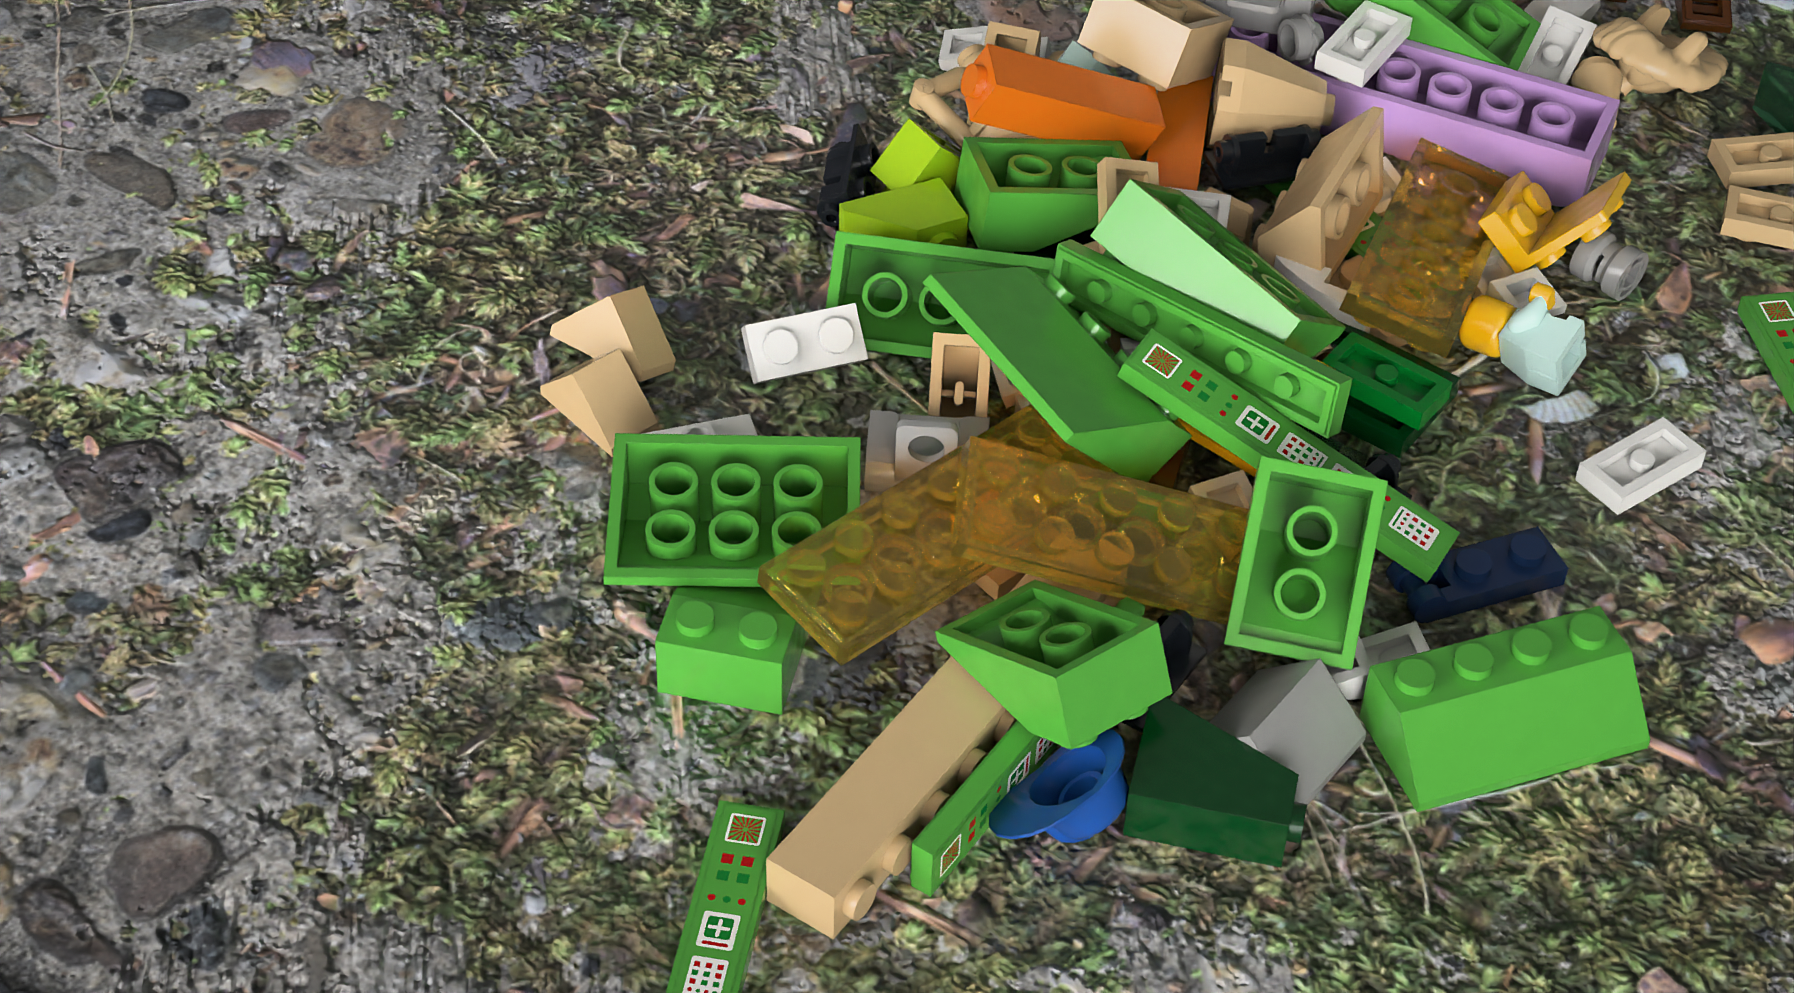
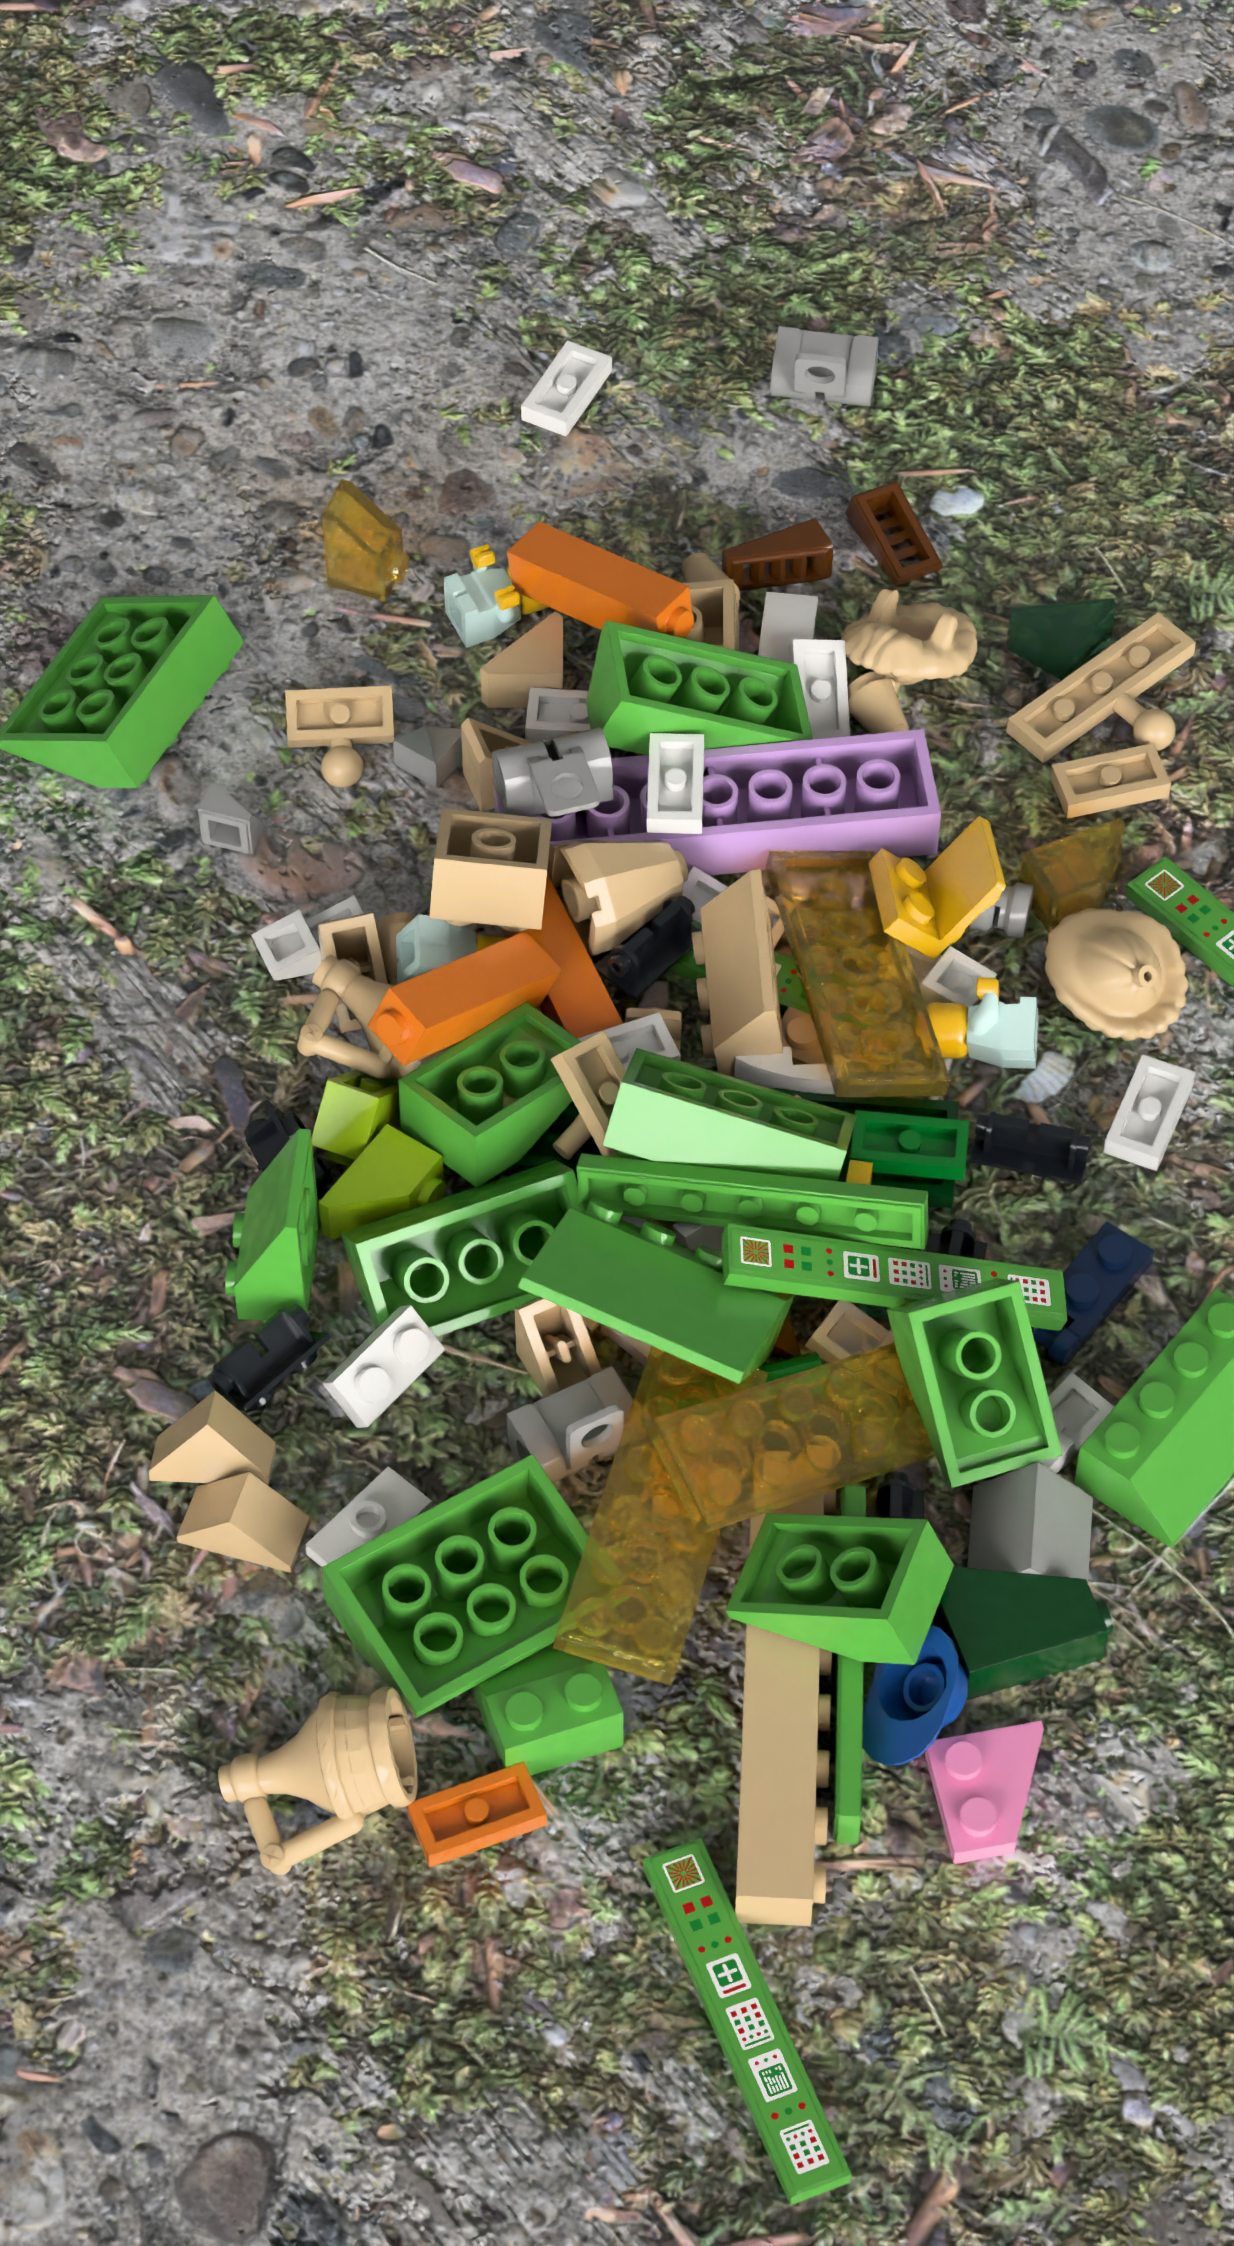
camera: 30 degrees left, 10 degrees up
light grey plate [1277,13,1324,66] -> none
none -> black hinge [209,1304,331,1411]
none -> tan piece [218,1686,418,1875]
none -> bright green slope [225,1129,320,1321]
none -> orange plate [407,1762,547,1868]
none -> bright pink wing [924,1721,1044,1864]
none -> black hinge [969,1109,1092,1185]
none -> clear yellow slope [1020,817,1126,933]
none -> tan piece [1045,908,1189,1041]

